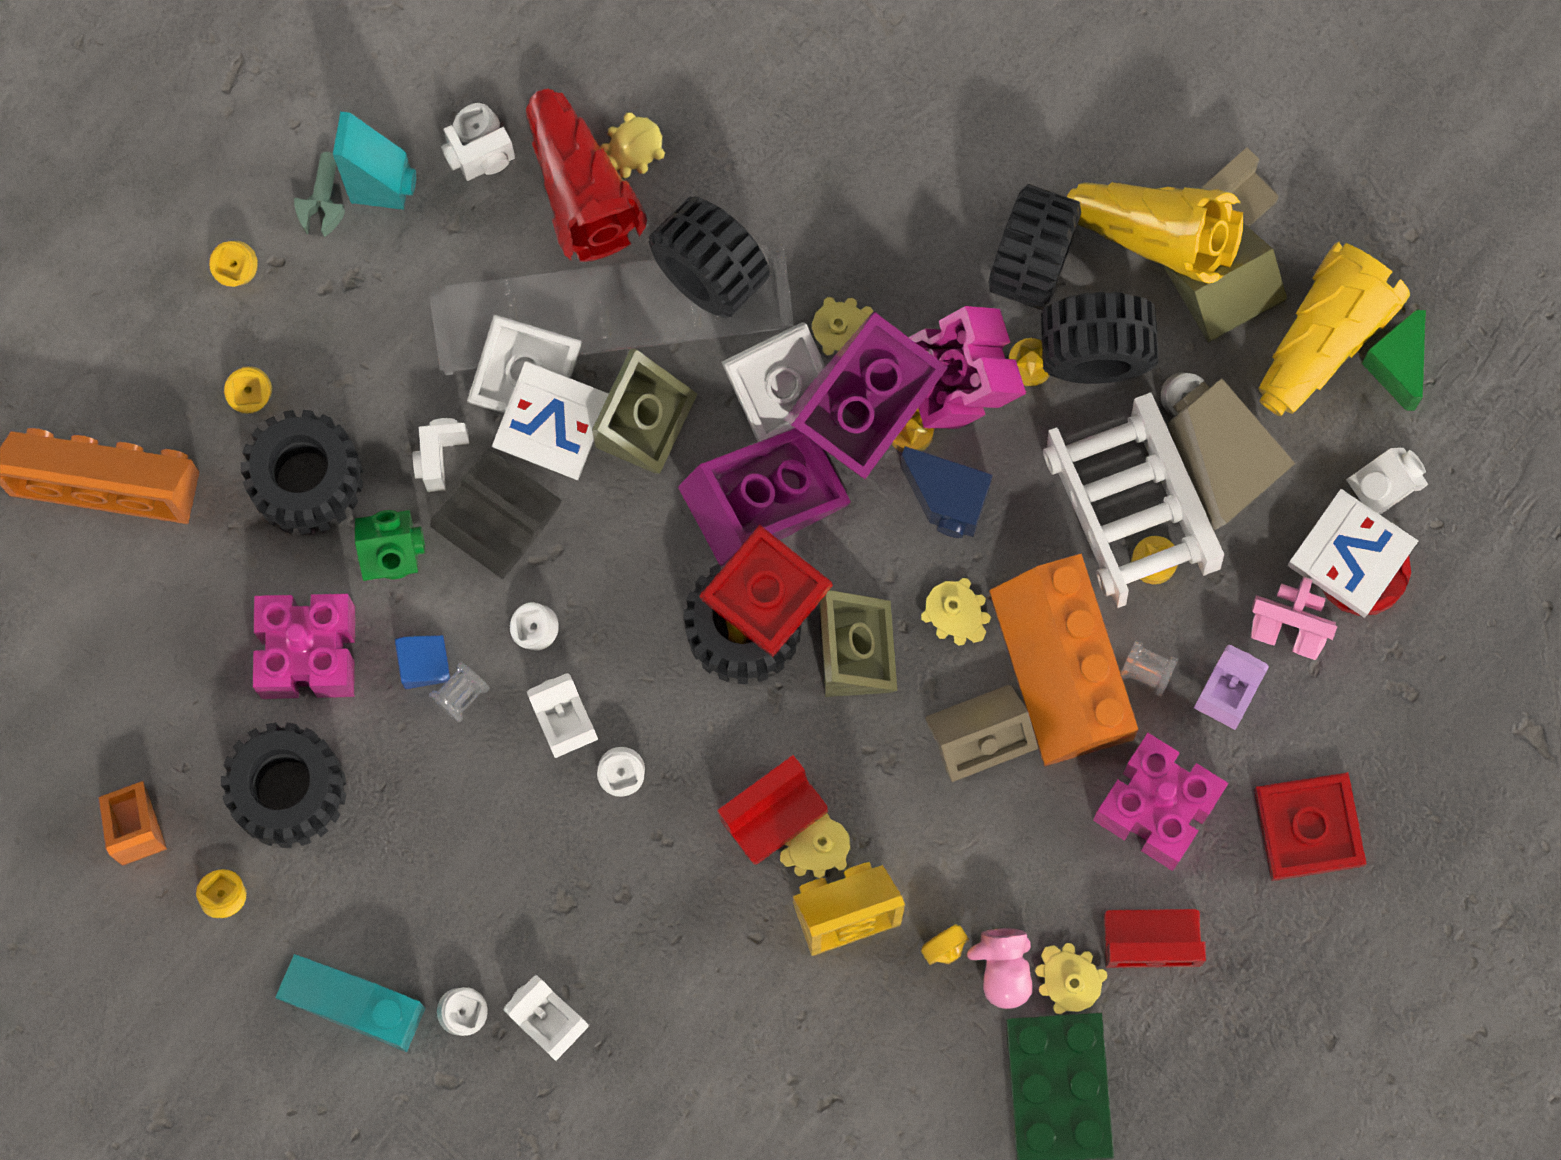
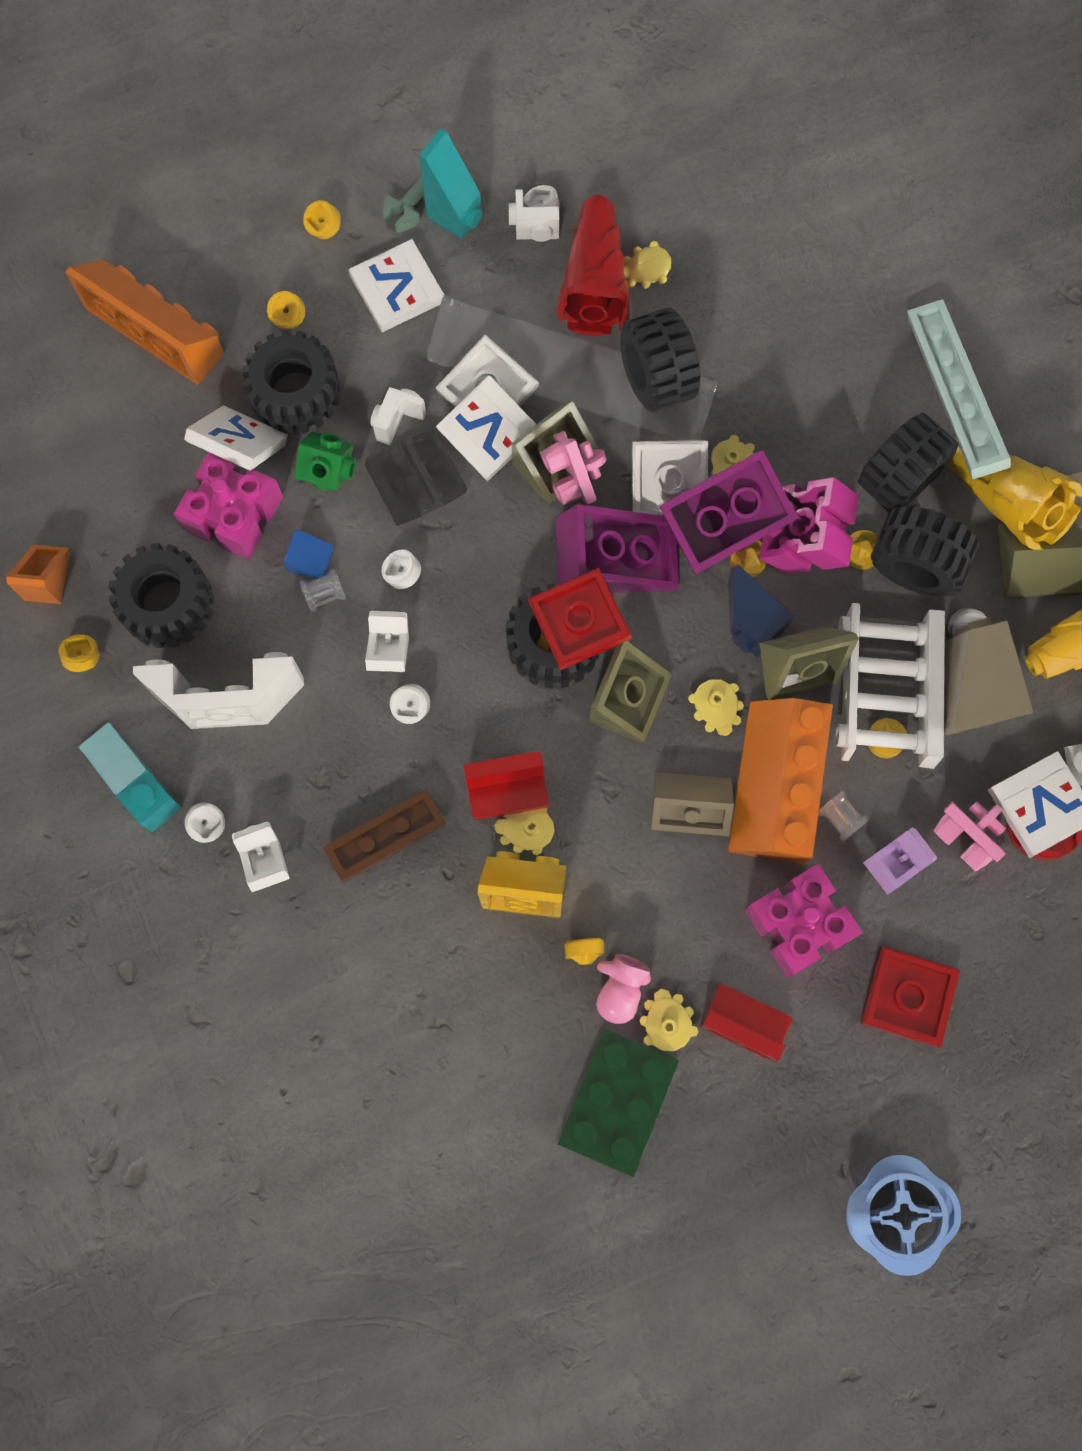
camera: 25 degrees right, 0 degrees up
none -> white slope [133,652,304,729]
none -> white tile [184,405,288,471]
none -> reddish brown plate [323,789,446,883]
none -> white tile [348,239,446,332]
none -> bright pink hips [540,431,607,505]
none -> olive slope [759,626,859,700]
none -> light blue piece [846,1155,961,1276]
none -> light aqua plate [907,299,1011,480]

